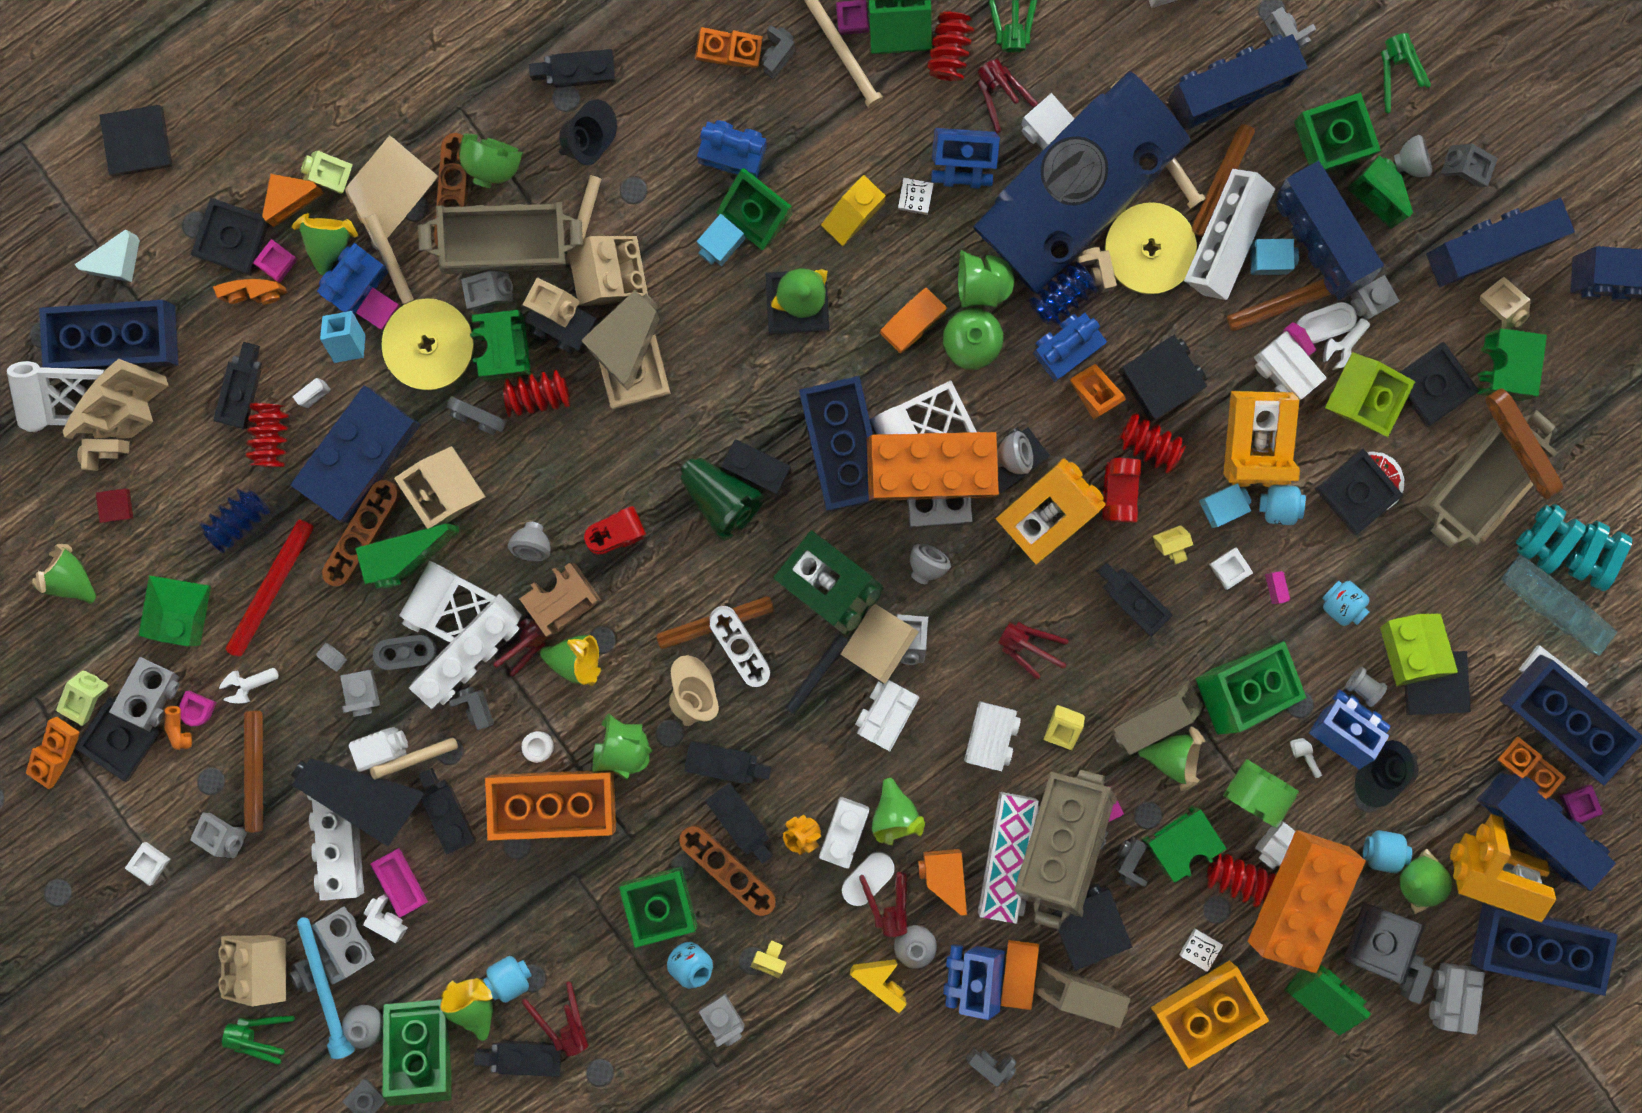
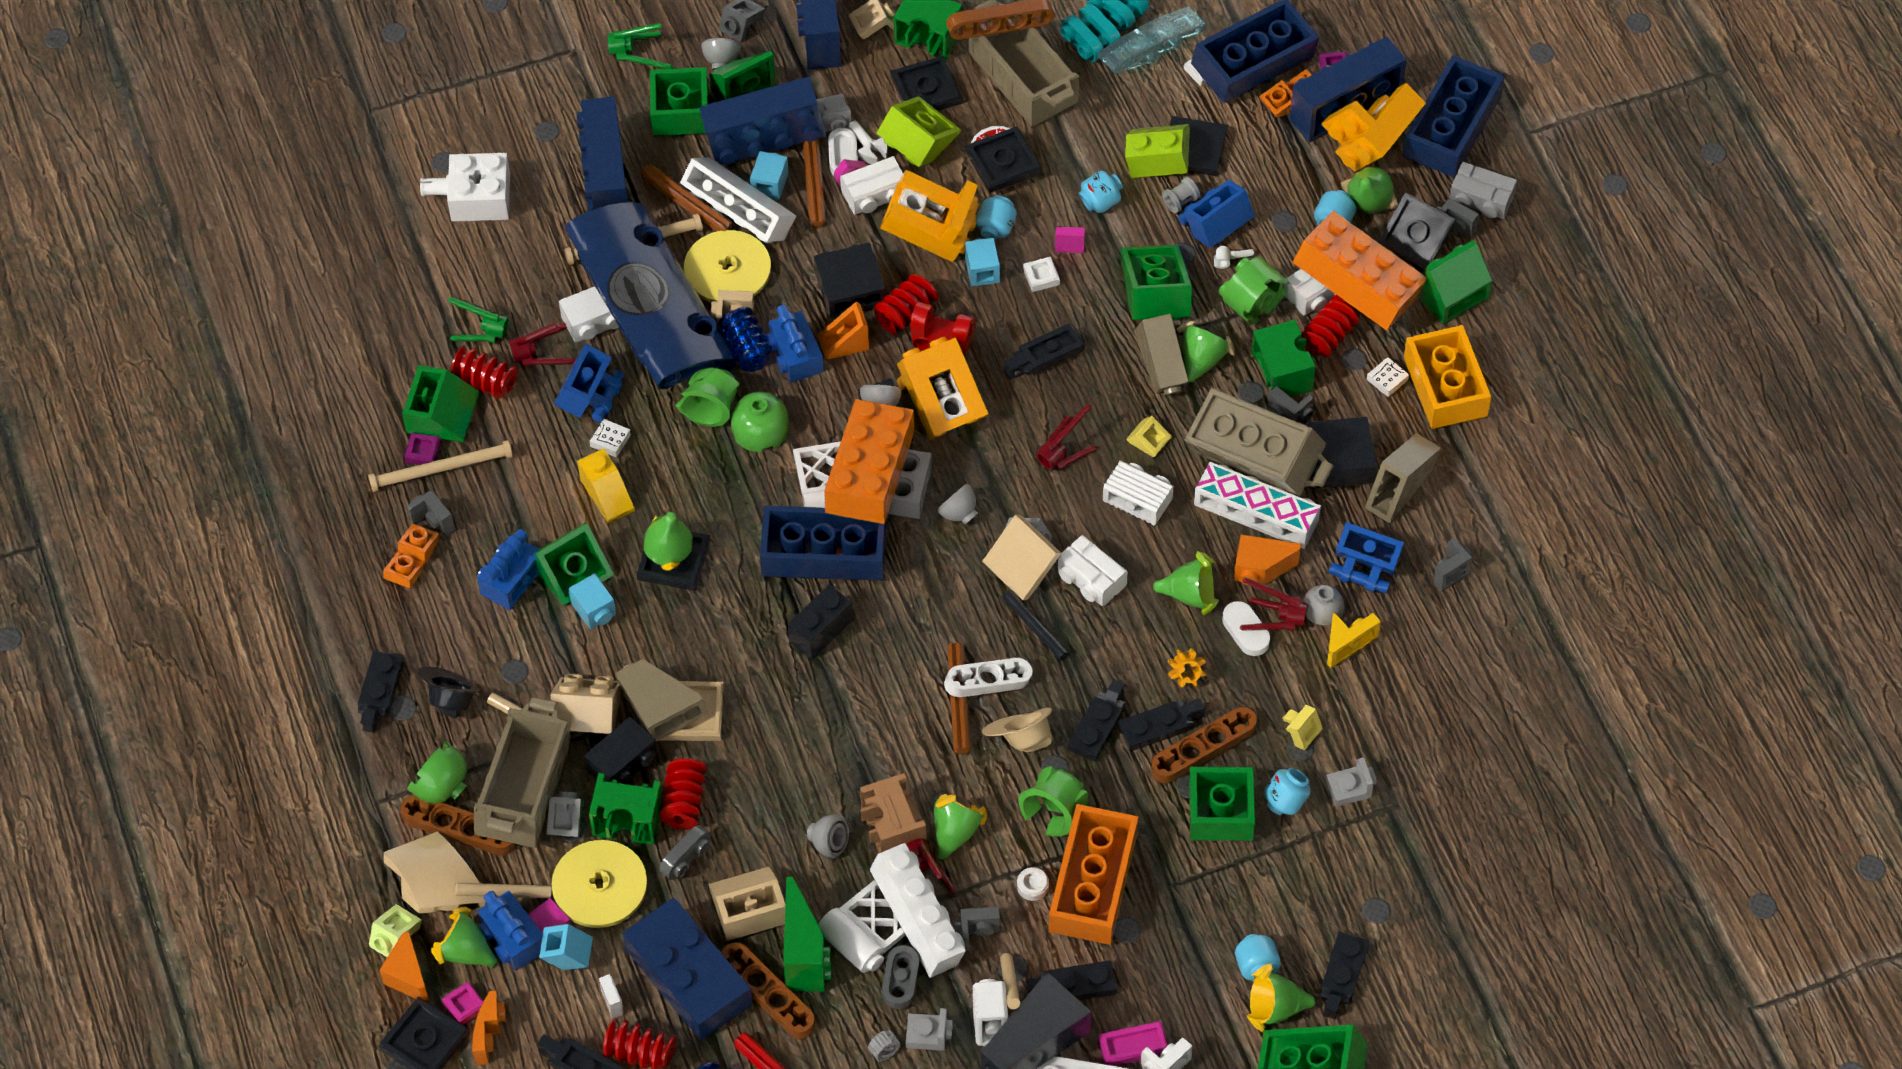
camera: 75 degrees left, 30 degrees down
dark red plant [521,981,589,1057] -> none
tan bracket [523,278,579,327] -> none
red piece [584,506,647,555] -> none
dark green cone [680,458,765,541] -> none
dark green brick [773,530,884,636] -> none
white brick [819,797,869,869] -> none
orange slope [879,288,947,354] -> none
orange slope [1001,940,1039,1010] -> none
light yellow tile [1153,525,1193,564] -> none
light grey bracket [1265,7,1316,49] -> none
black piece [1355,740,1419,808] -> none

